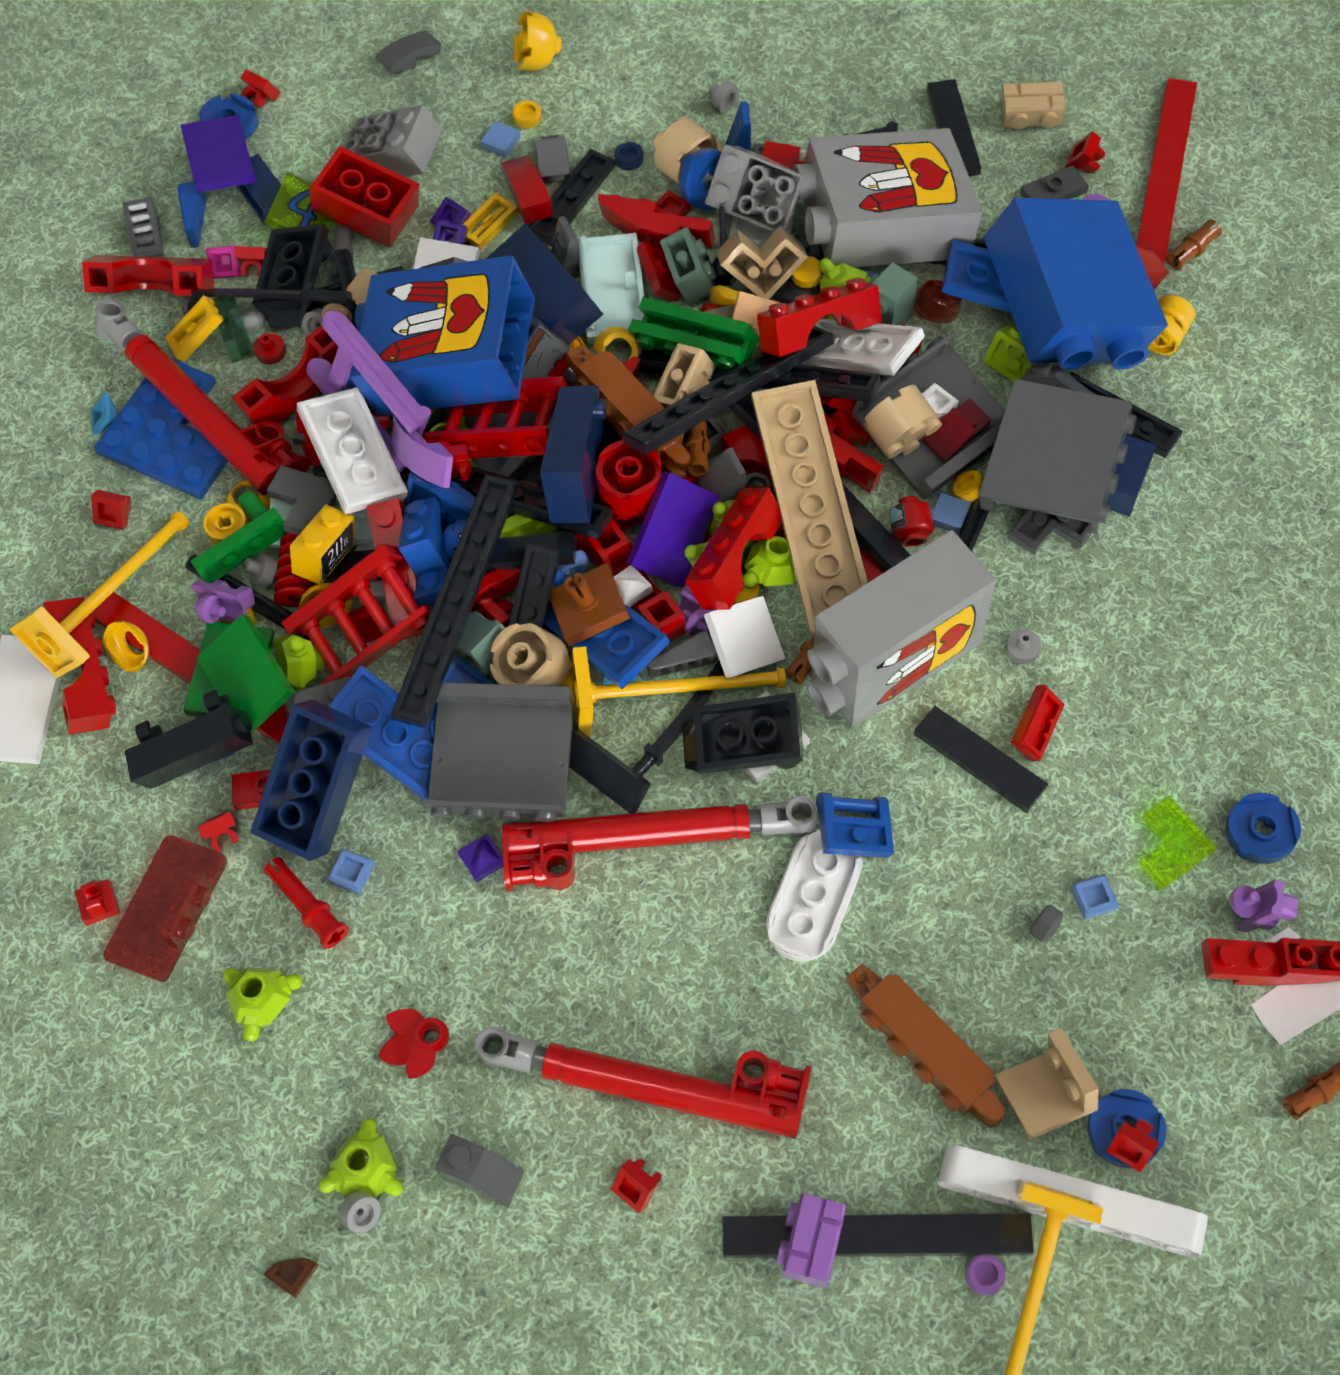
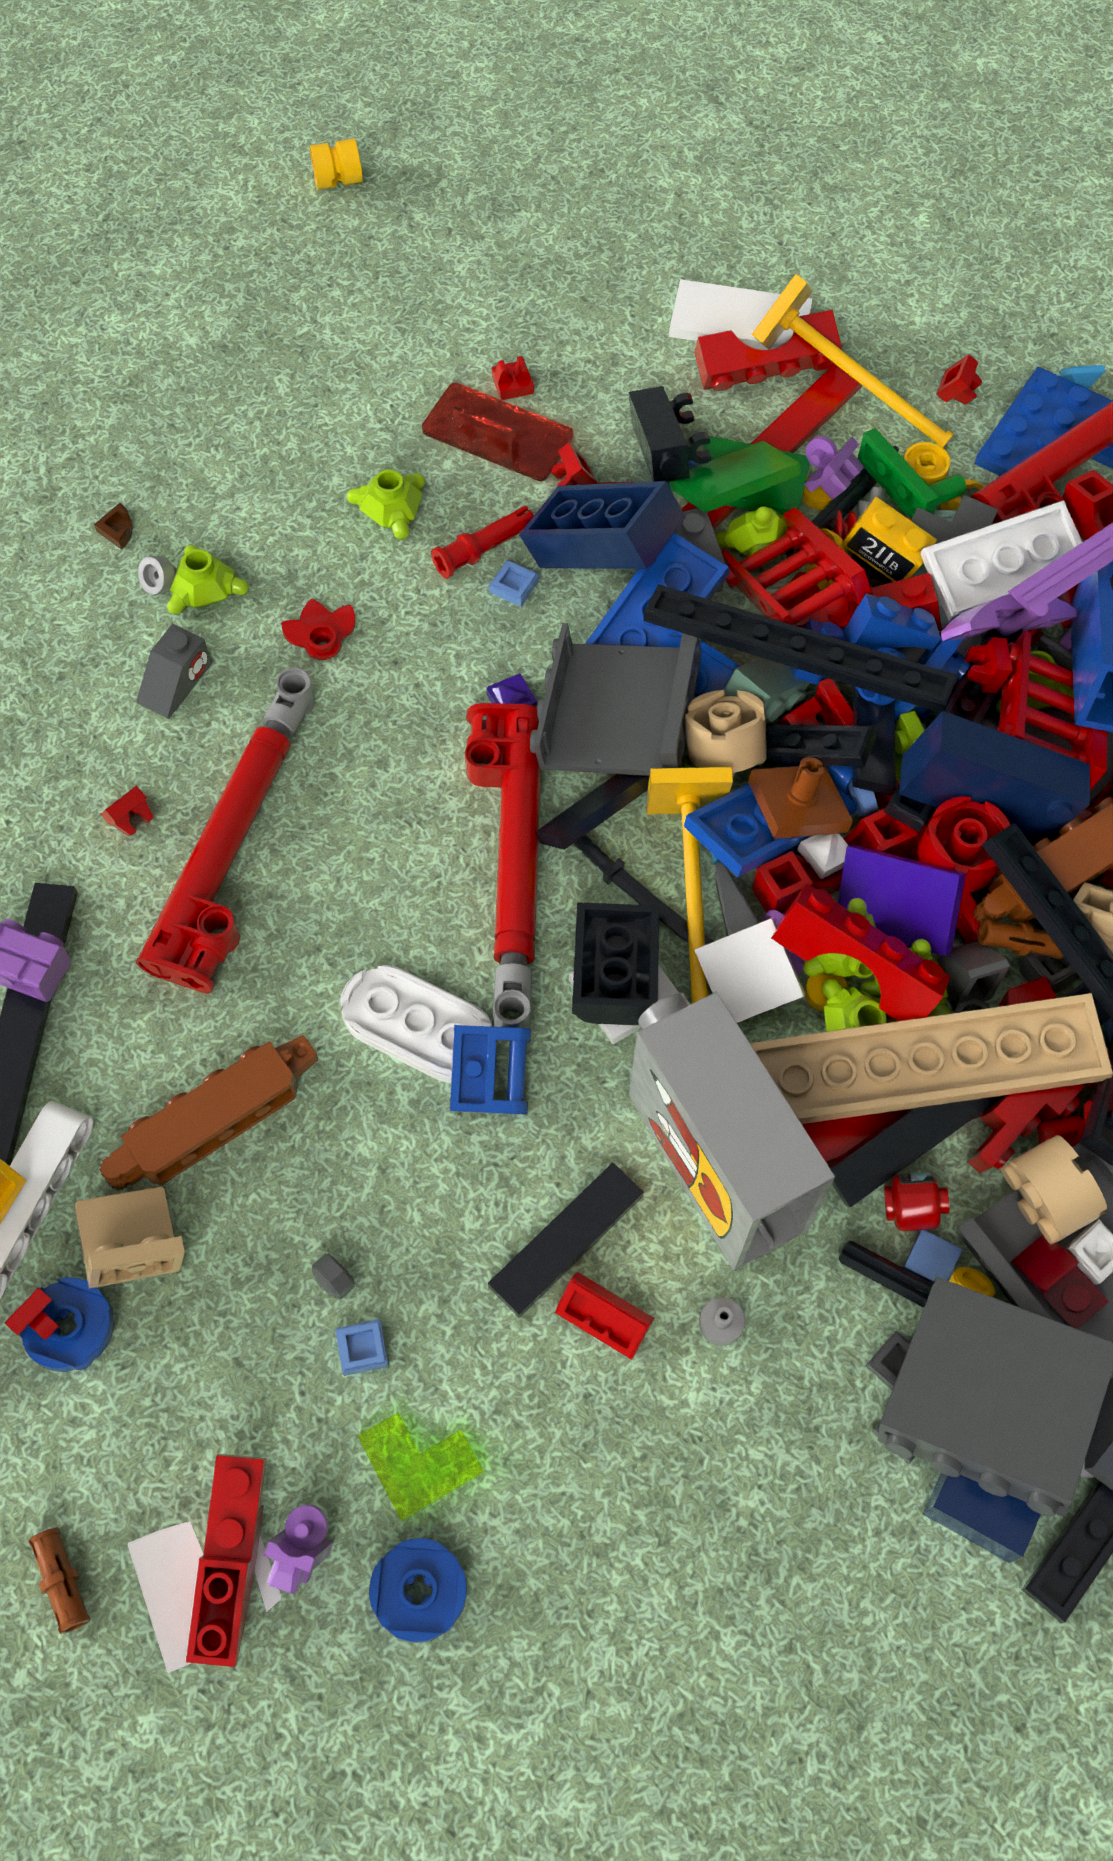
camera: 90 degrees right, 0 degrees up
yellow piece [102,621,149,672] -> none

